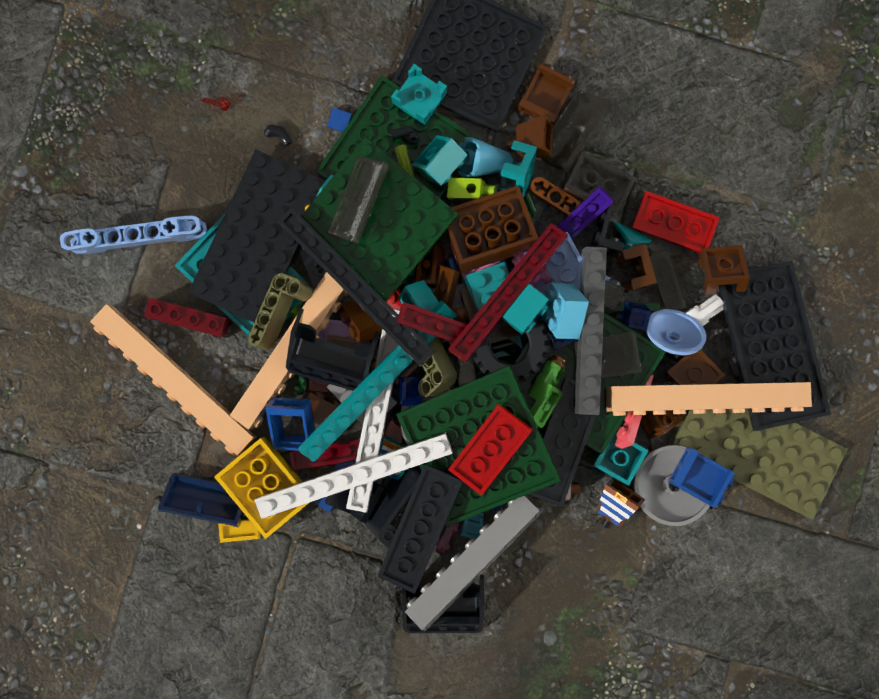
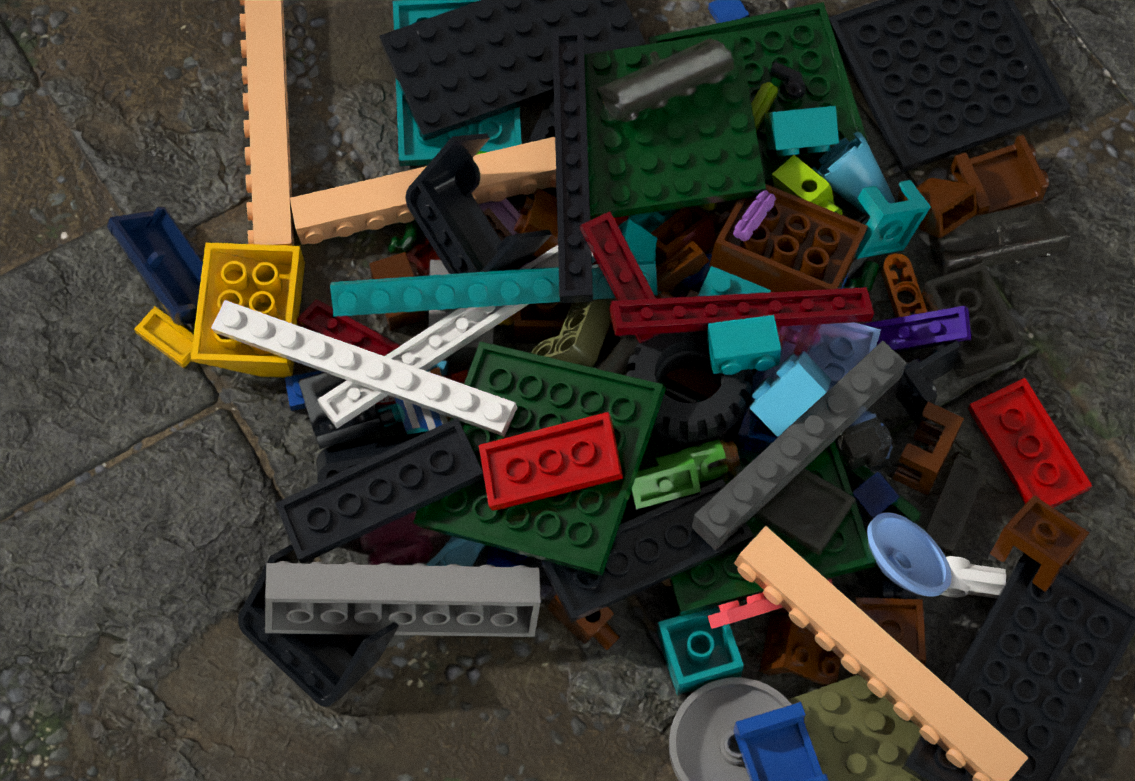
camera: 45 degrees right, 20 degrees down
dark red brick [144,298,231,338] -> none
olive beam [248,273,313,351] -> none
blue window [265,398,315,451] -> none
teal panel [391,64,447,125] -> none
clear blue panel [398,376,422,406] -> none
torso [597,478,645,528] -> none
teal piece [612,221,652,250] -> none
none -> medium lavender axle [733,190,776,241]

